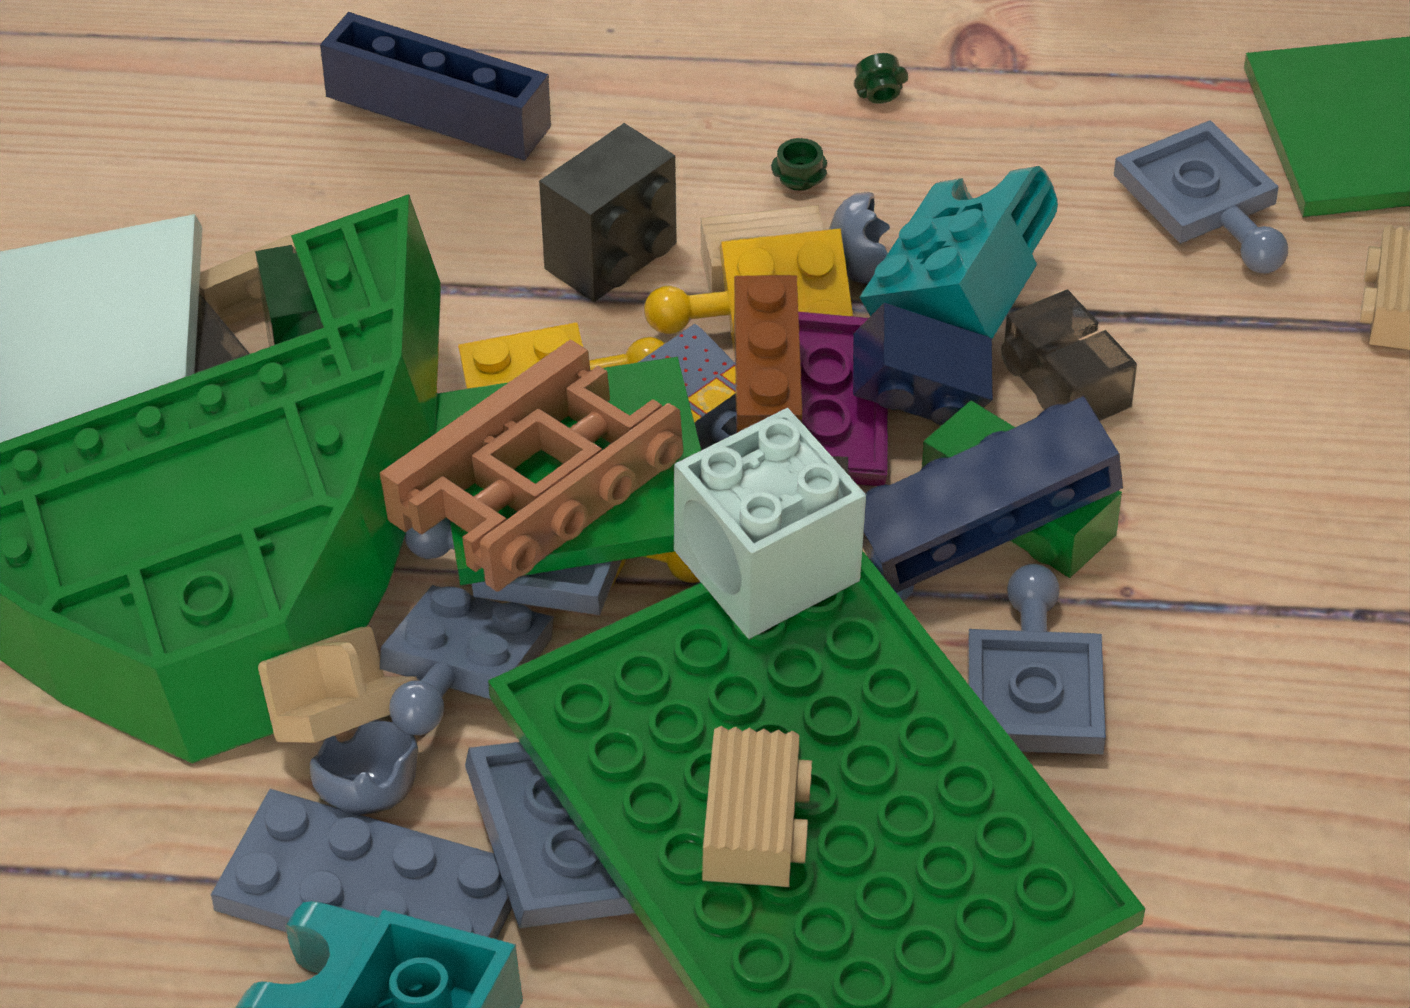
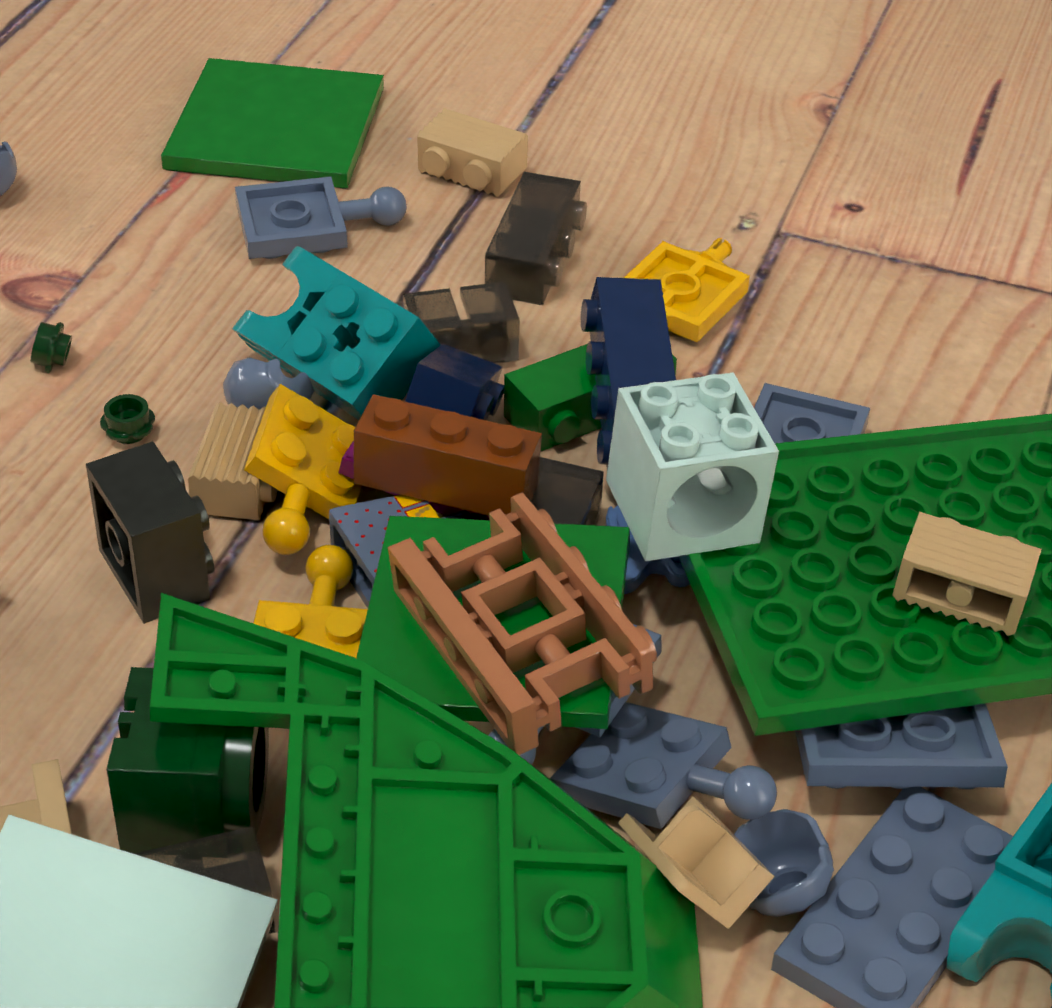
camera: 75 degrees left, 5 degrees down
none -> clear smoke brick [485,172,587,305]
none -> yellow plate [623,238,750,342]

